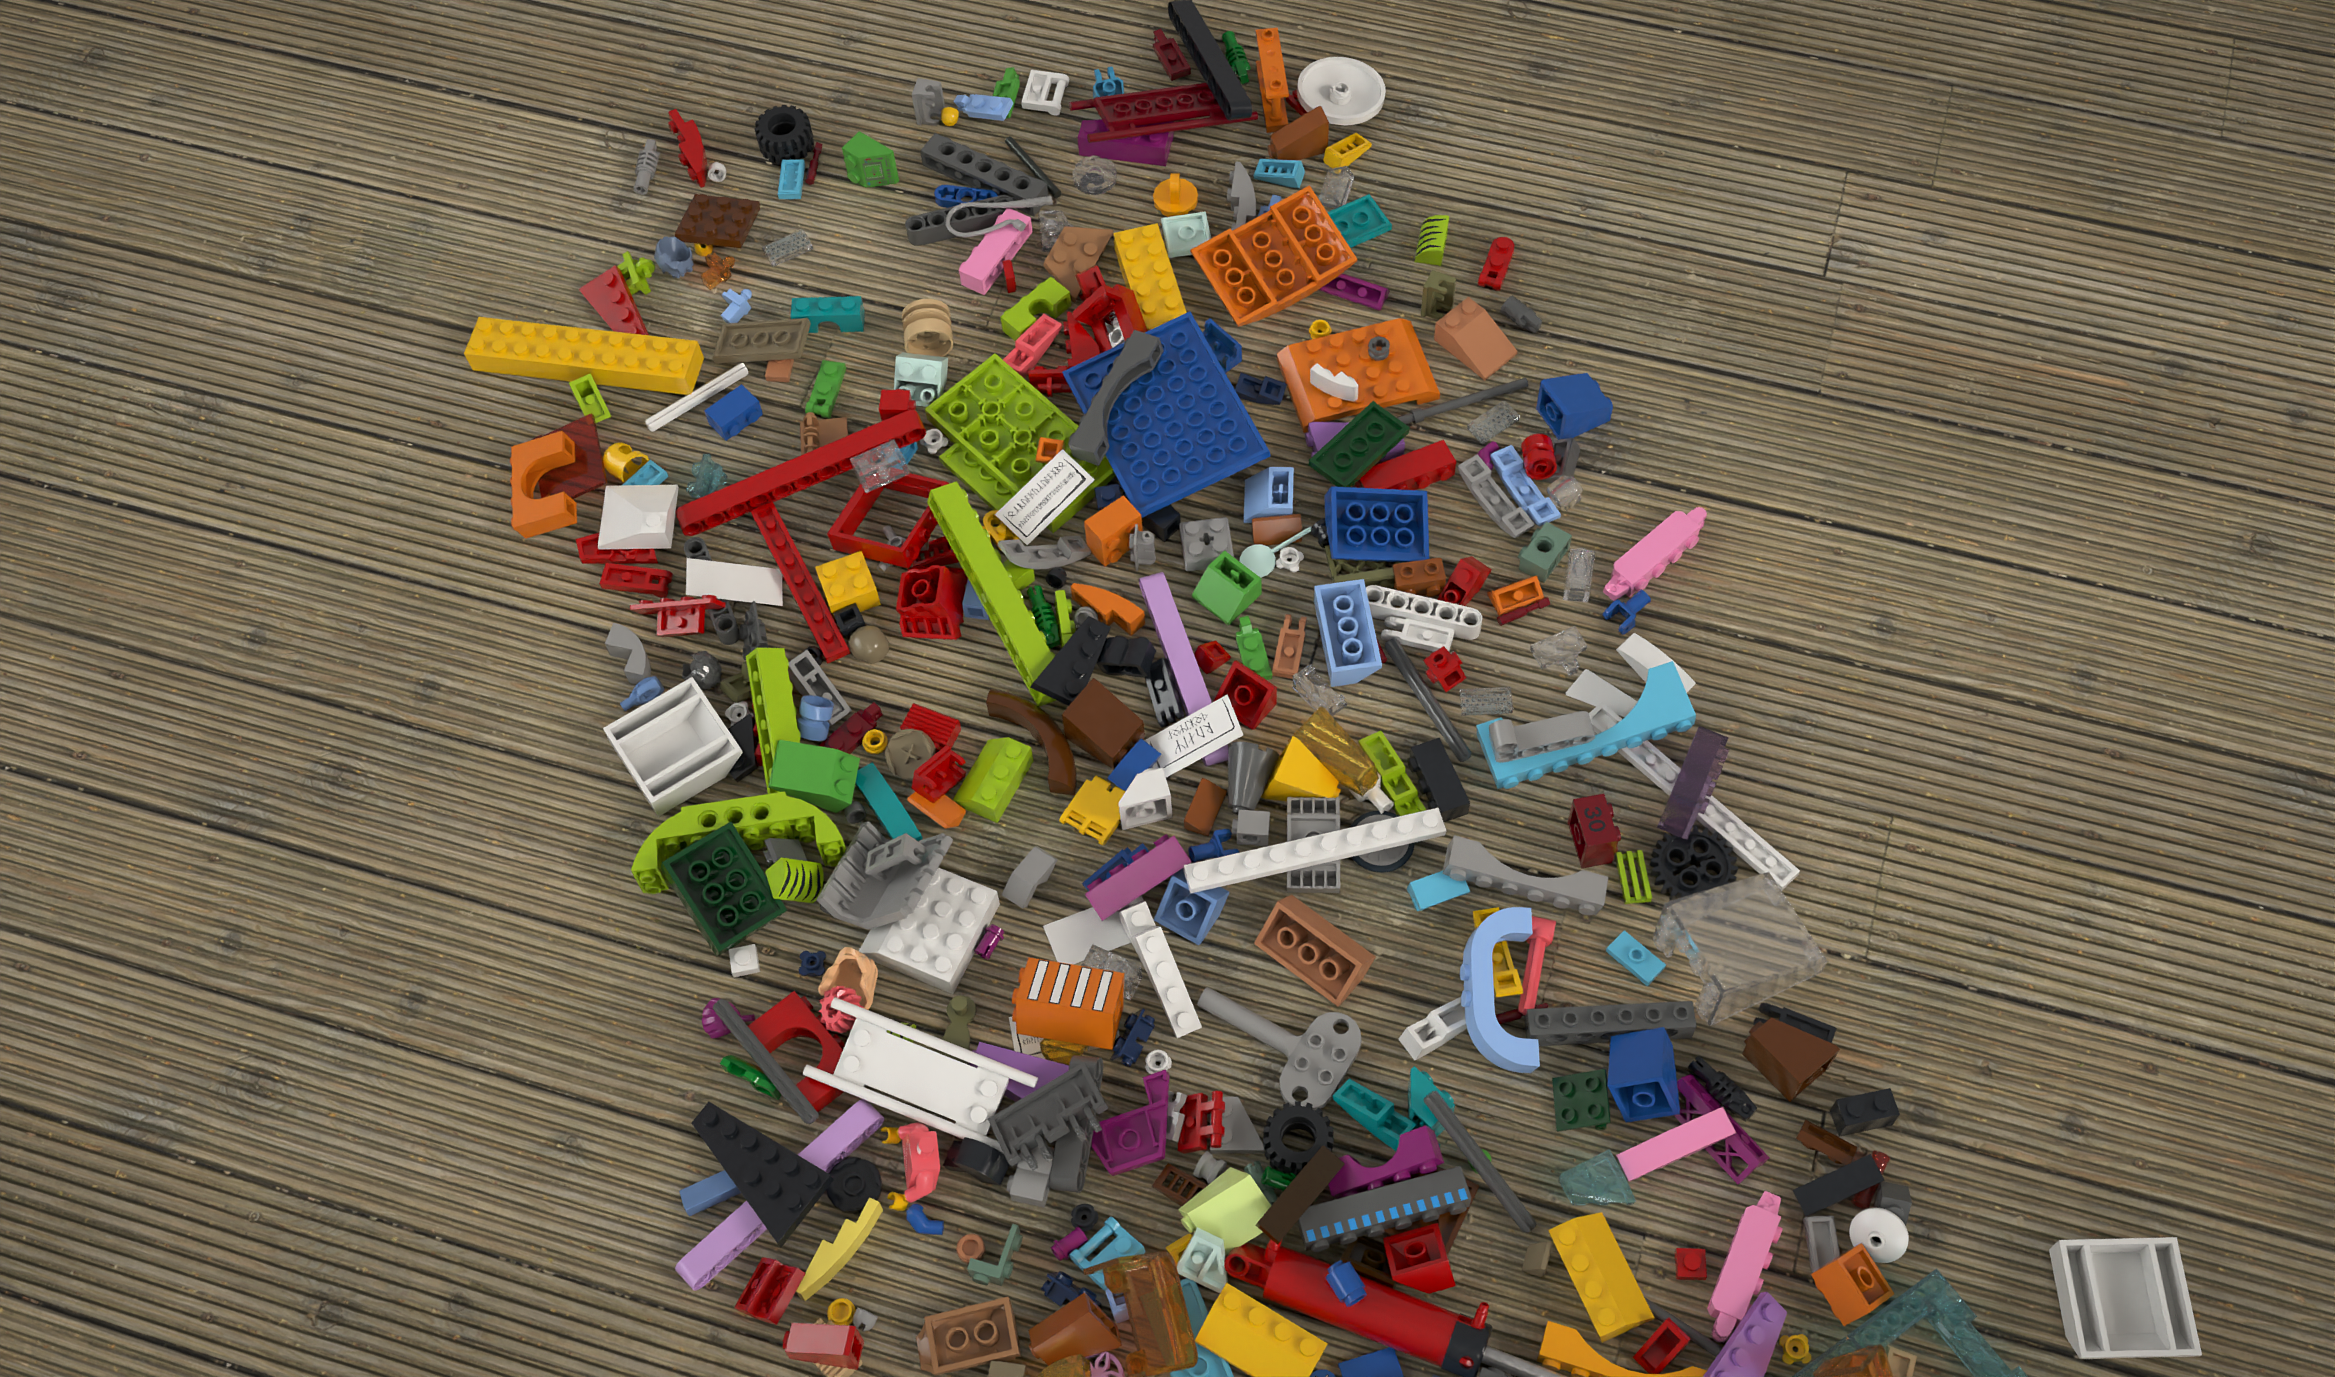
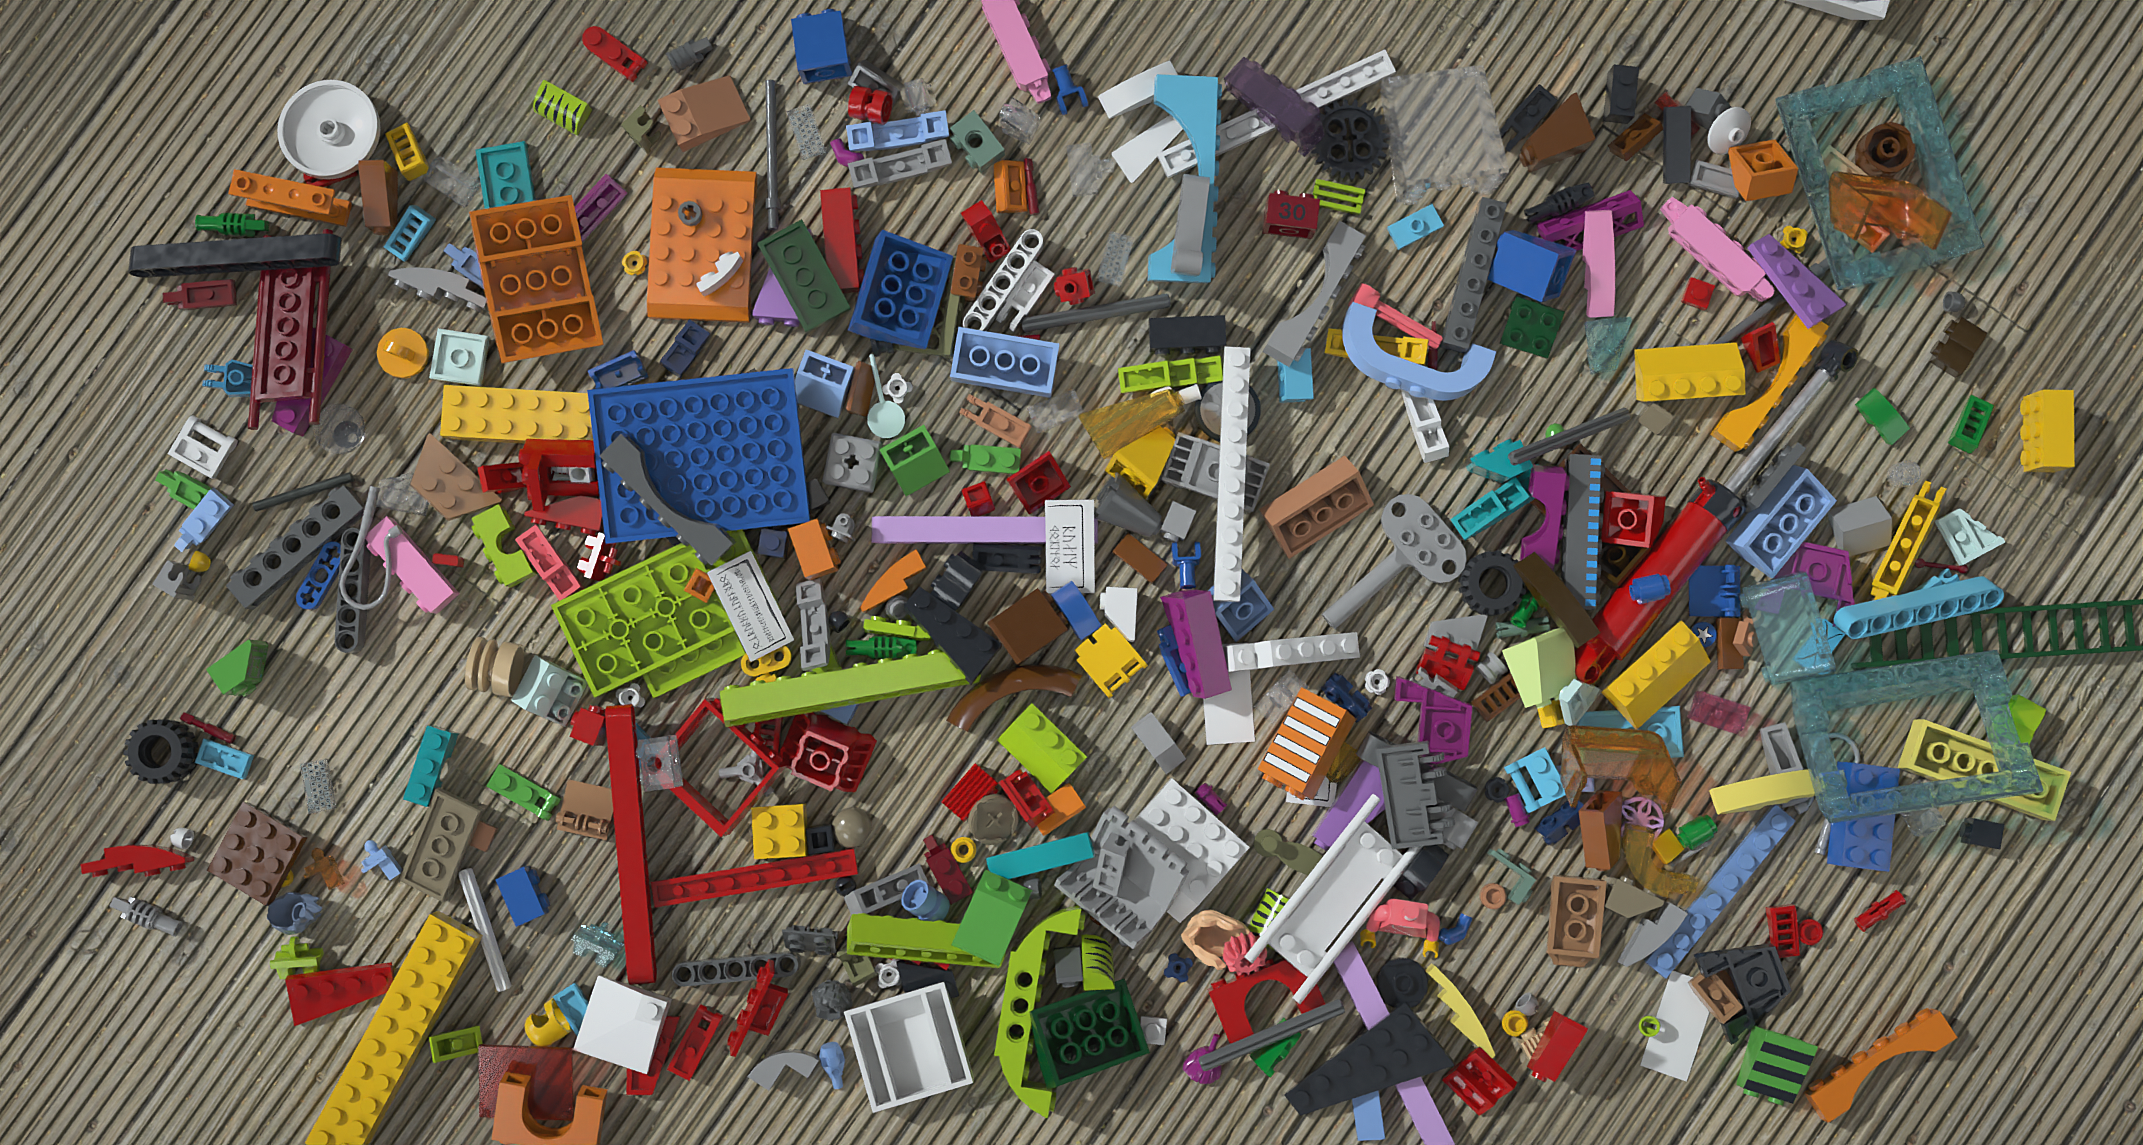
camera: 75 degrees left, 25 degrees up
white sticker [686,558,783,606] -> none

